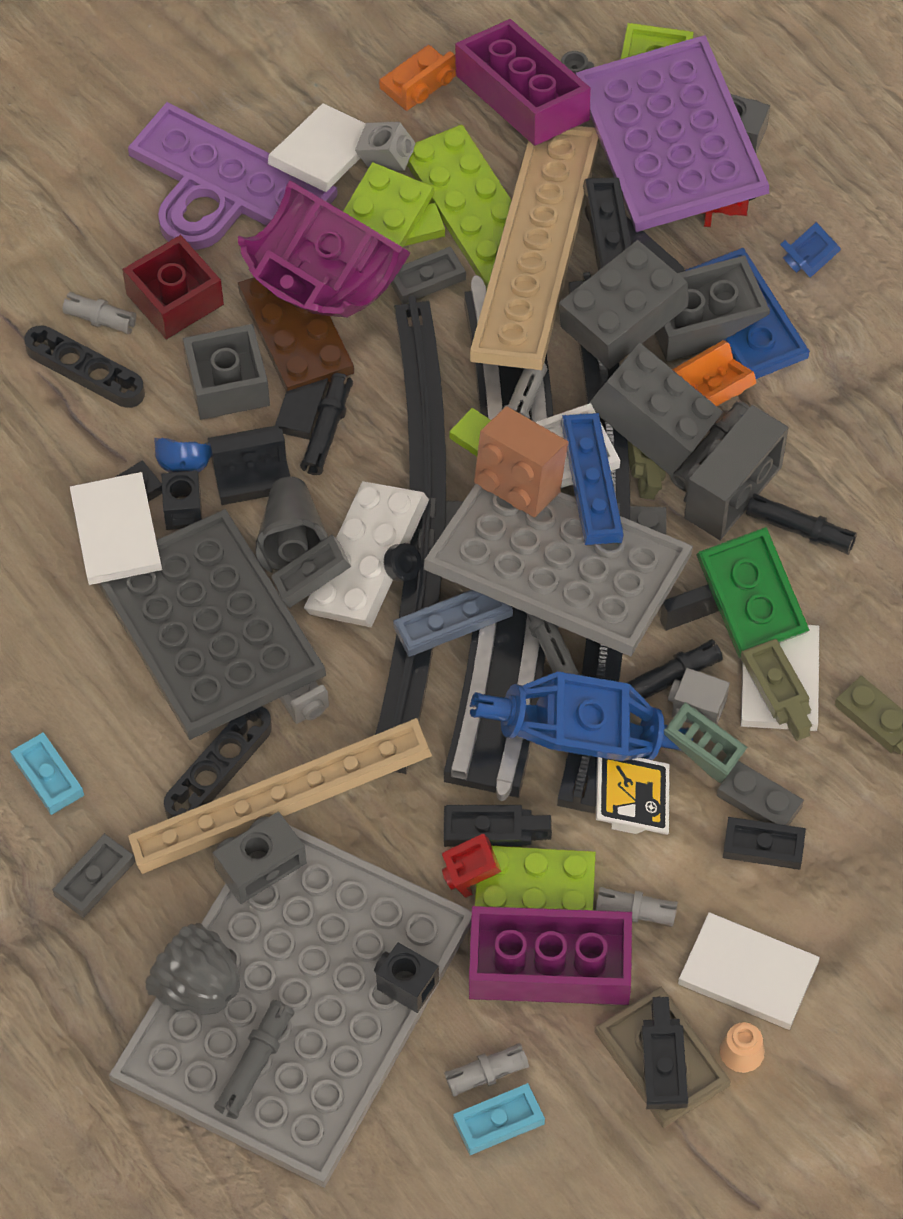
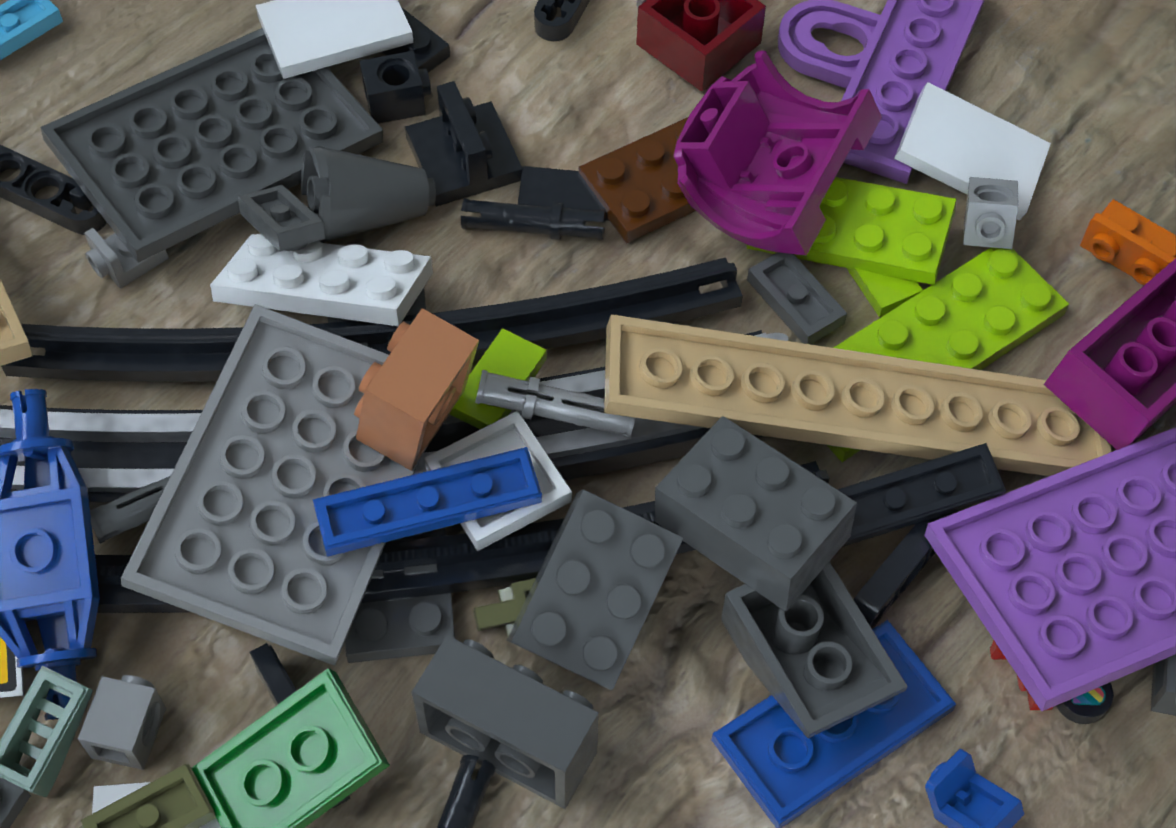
camera: 80 degrees right, 0 degrees up
blue helmet [154,438,212,473] -> none
dark grey brick [183,324,270,420] -> none
black tile [384,543,422,581] -> none
sand blue tile [393,590,513,657] -> none
black pin [627,639,723,699] -> none
dark grey pin [670,401,750,491] -> none
orange bracket [672,340,757,406] -> none

